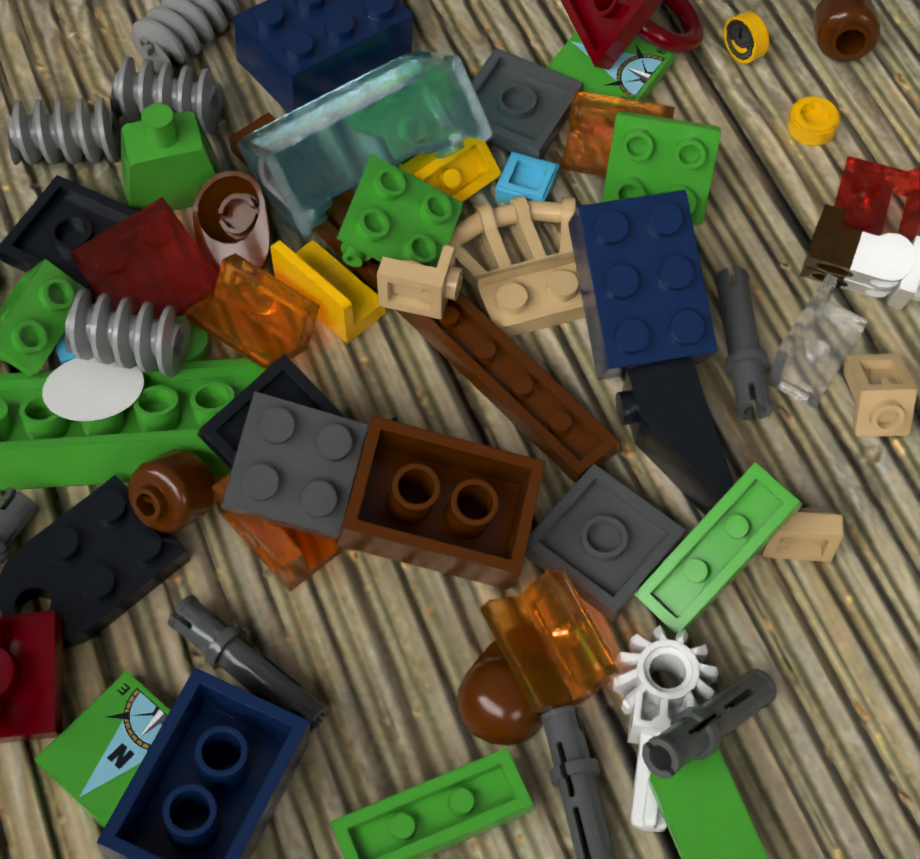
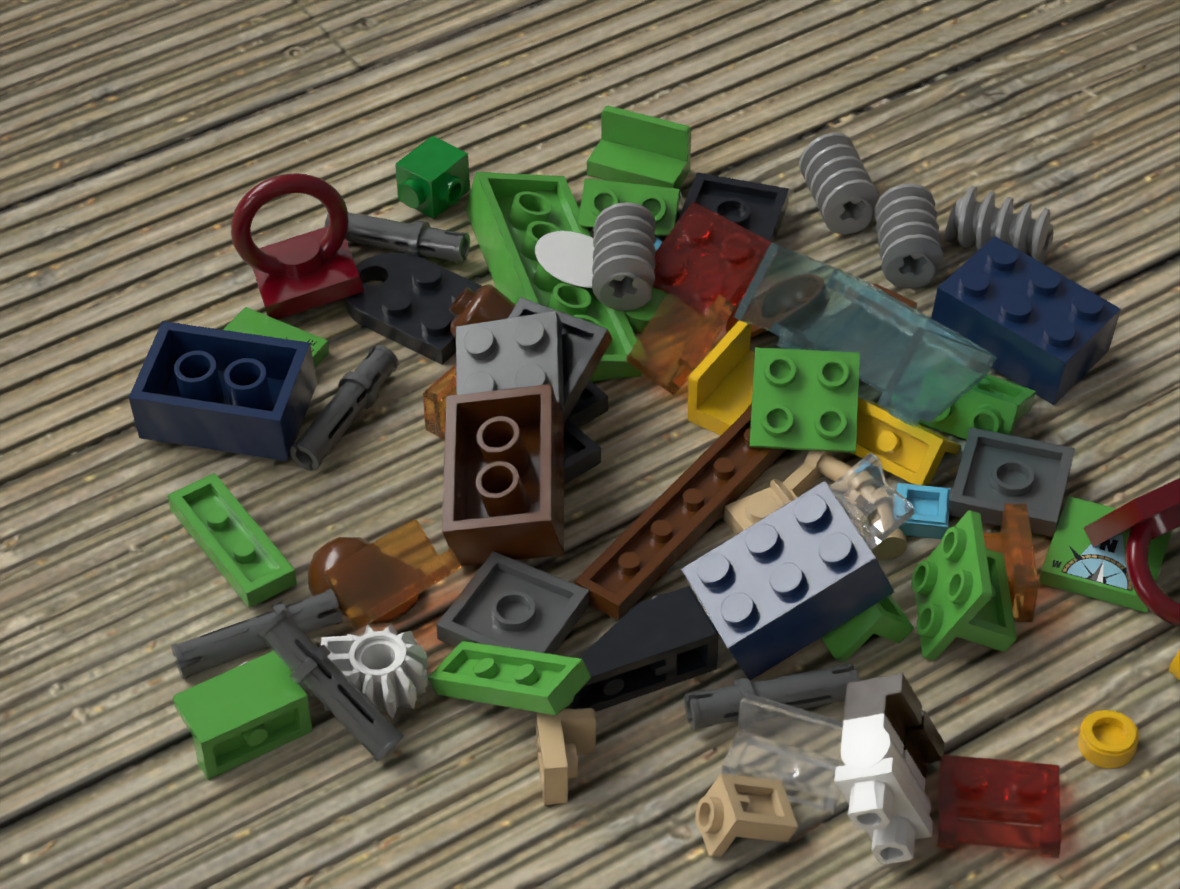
camera: 80 degrees right, 15 degrees down
bright green torso [121,103,221,217] -> none
tan bracket [377,244,463,320] -> none
none -> clear panel [829,453,914,550]

